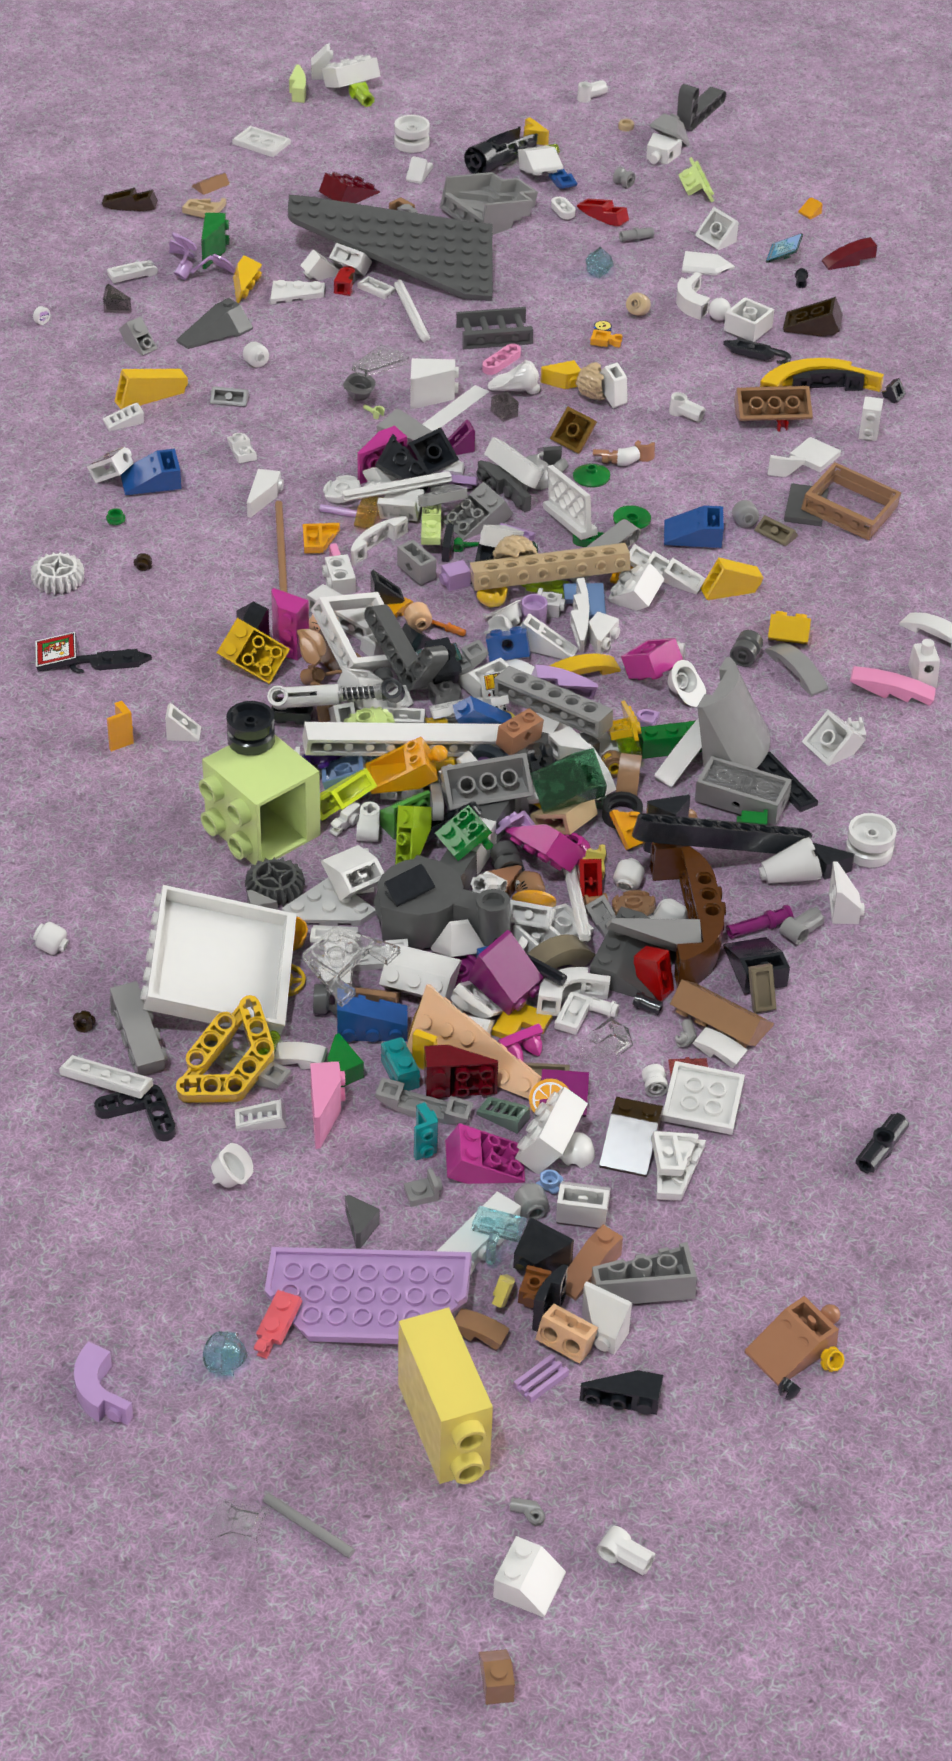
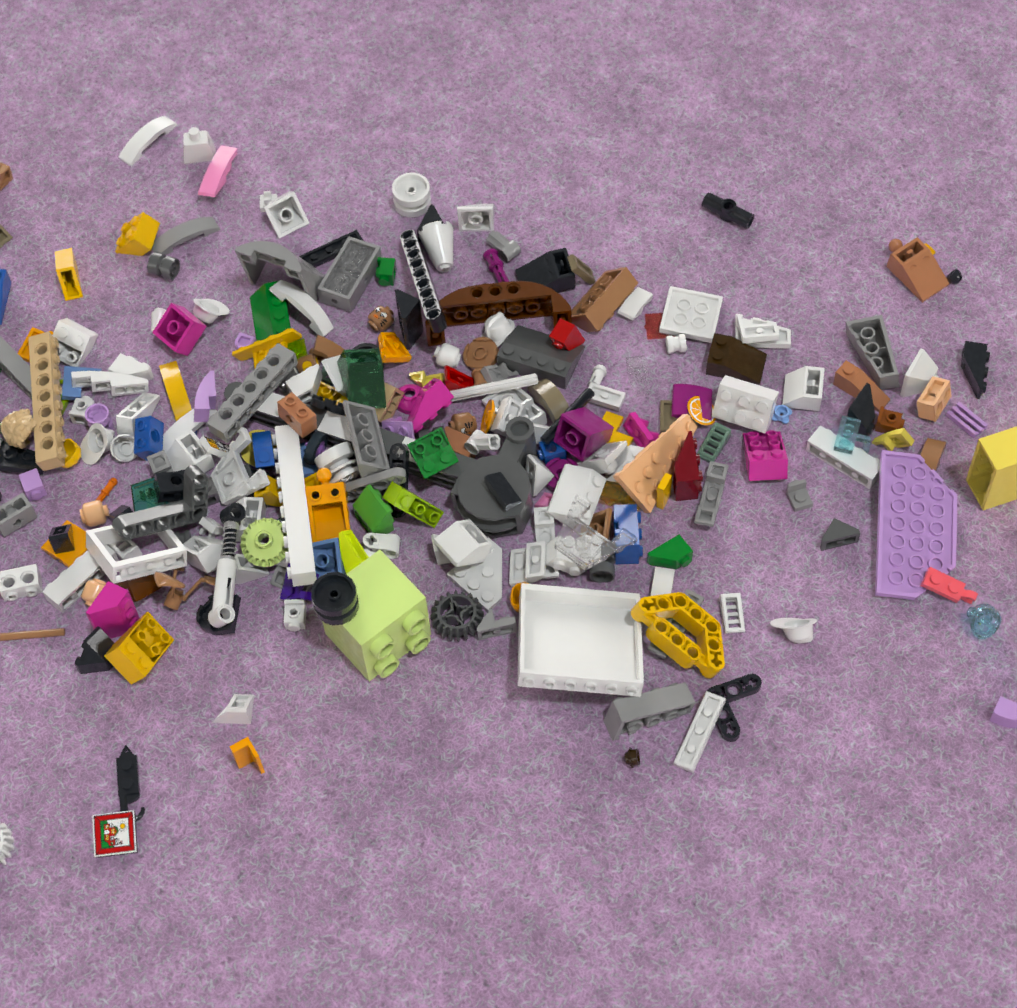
camera: 85 degrees left, 15 degrees up
white head [33,921,69,955] -> none
bright pink slope [310,1062,345,1149] -> none
teal brick [381,1037,420,1091] -> none
teal bracket [414,1102,438,1161] -> none
light grey head [514,1183,549,1220] -> none
black slope [532,1264,568,1332] -> none
white arch [536,967,611,1016] -> none
light grey wedge [606,918,702,952] -> none
white slope [629,544,706,594] -> none
black pin [632,992,663,1016] -> none
light grey arm [675,1019,697,1048] -> none

